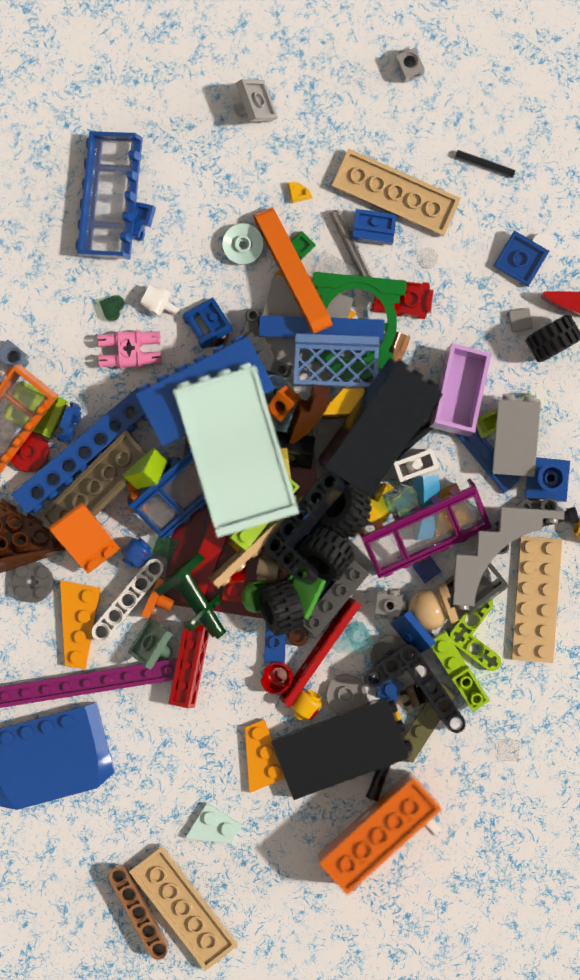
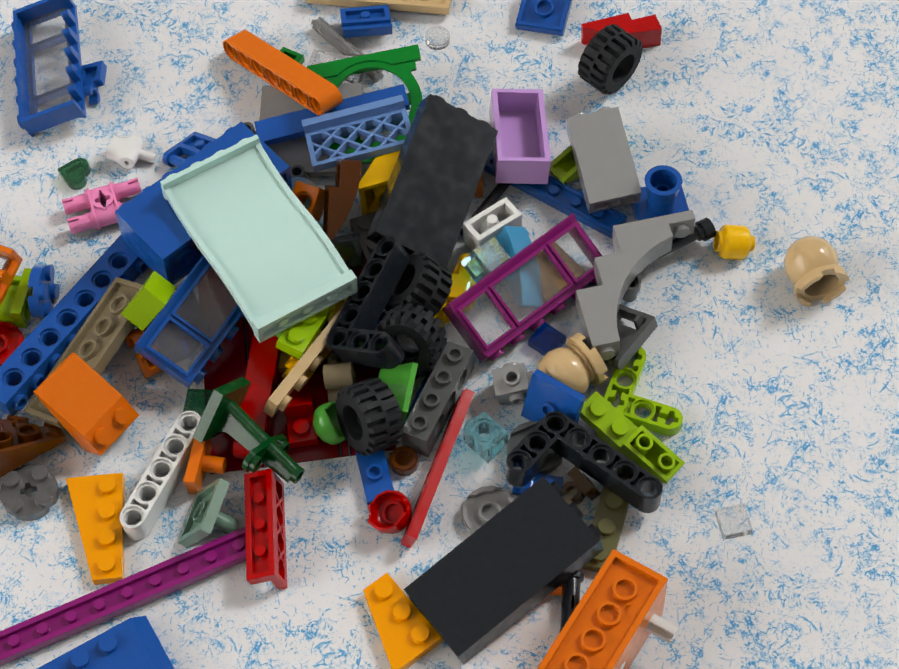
camera: 15 degrees left, 30 degrees down
blue head [121,538,152,568] -> none
light aqua dish [222,223,264,265] -> none
yellow tile [287,182,312,204] -> none
yellow head [292,689,322,721] -> none
red piece [371,280,434,319] -> none
light grey tile [508,308,533,332] -> none
tan plate [511,536,562,663] -> none

